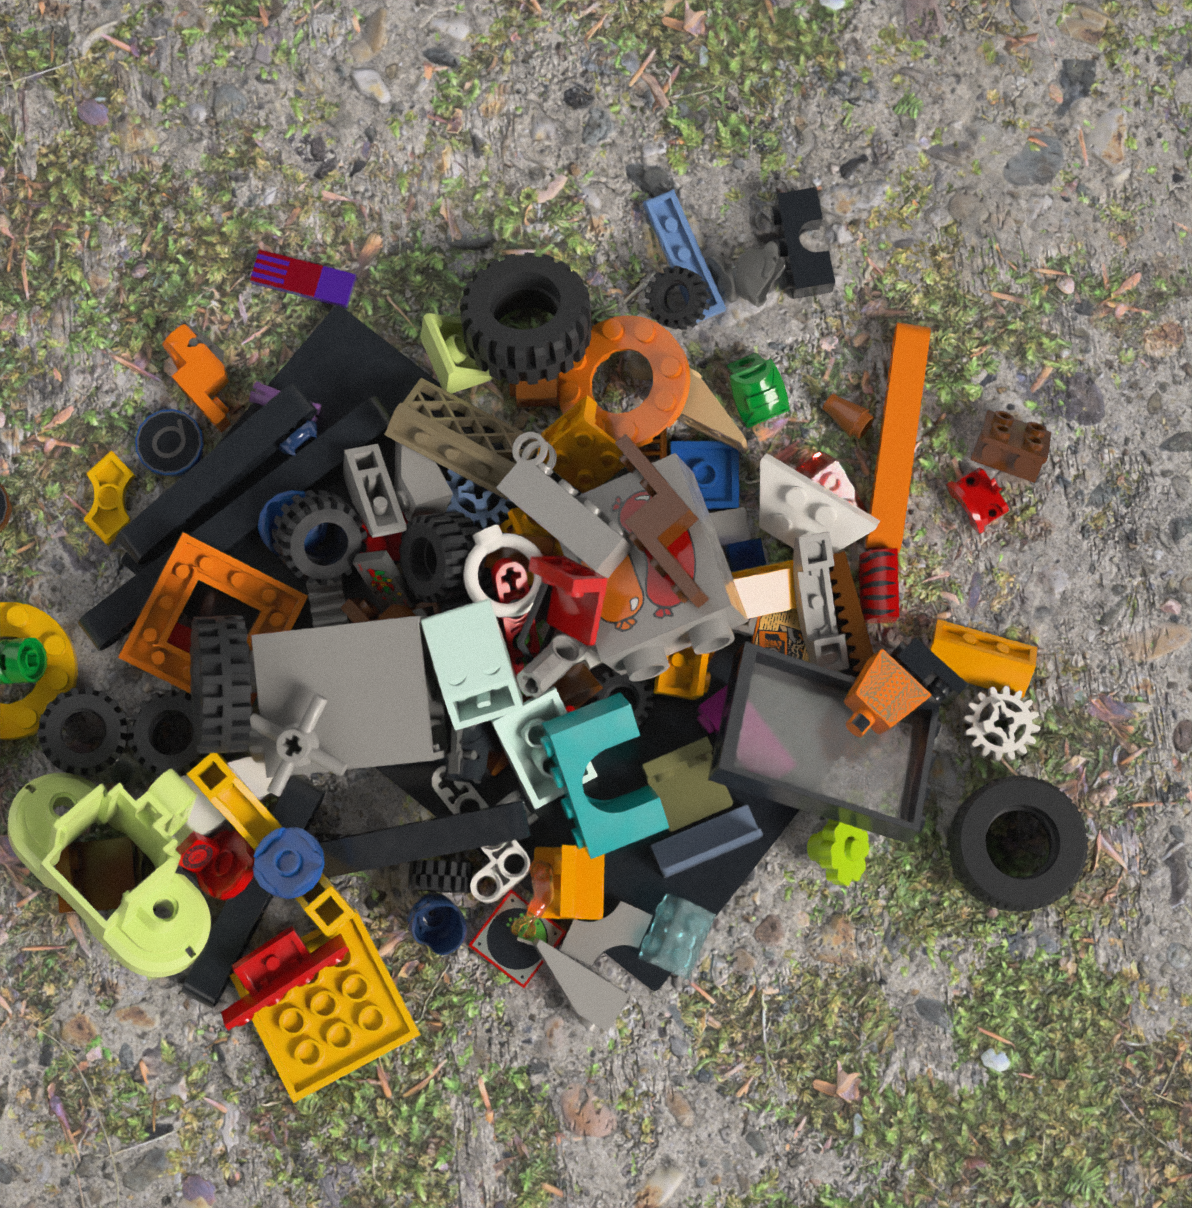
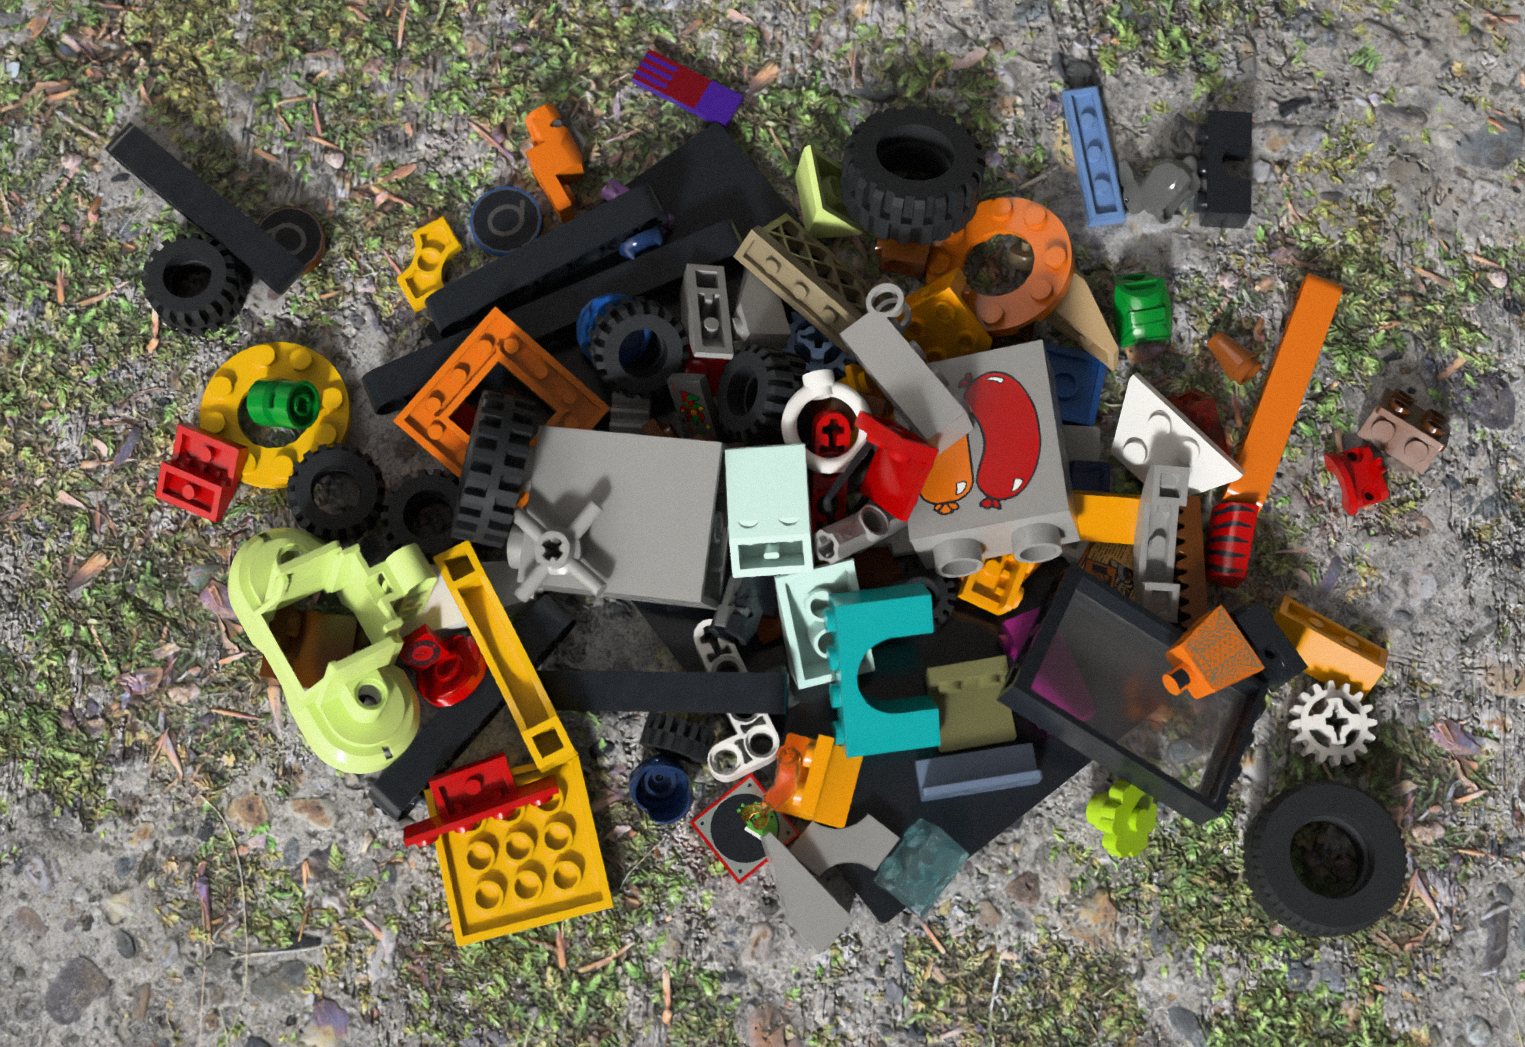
camera: 15 degrees right, 5 degrees down
blue tile [253,827,325,899] -> none
reddish brown bracket [615,434,709,608] -> none
black tyre [645,266,711,330] -> none

